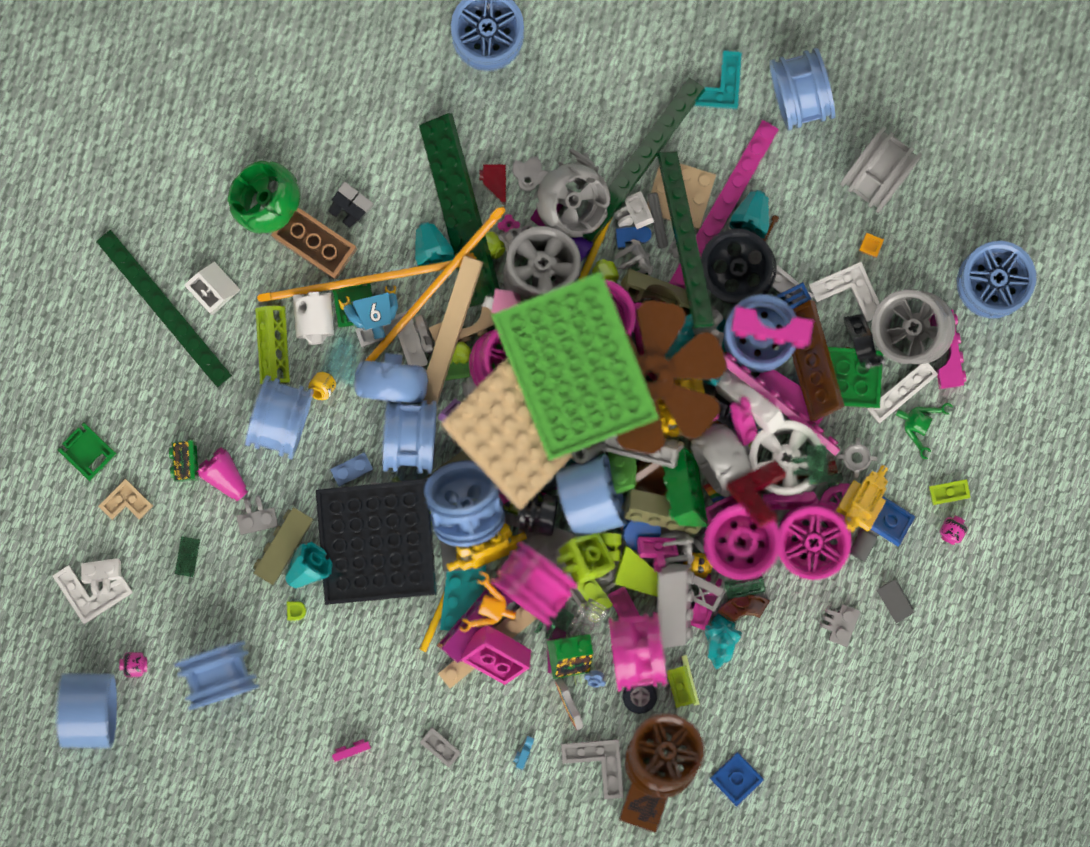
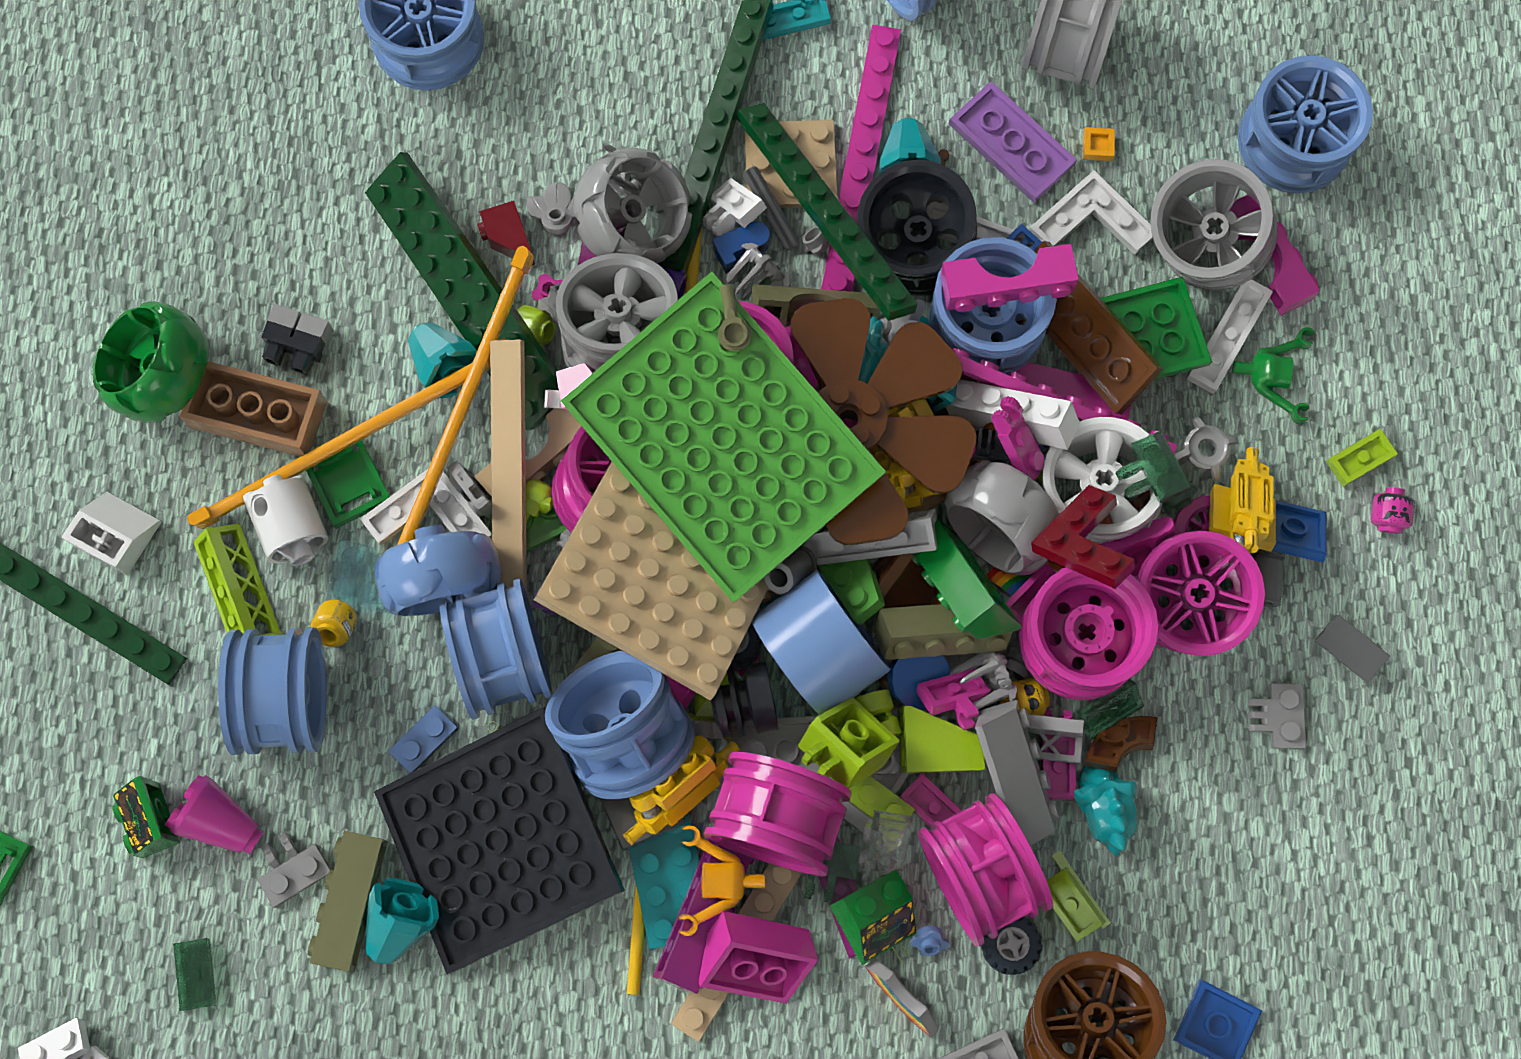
camera: 15 degrees left, 10 degrees down
tan plate [98,479,153,520] -> none
lime tile [287,601,307,621] -> none
dark azure torso [339,285,398,340] -> none
black piece [844,314,885,368] -> none
none -> olive plate [718,284,751,352]
none -> medium lavender plate [949,81,1077,203]

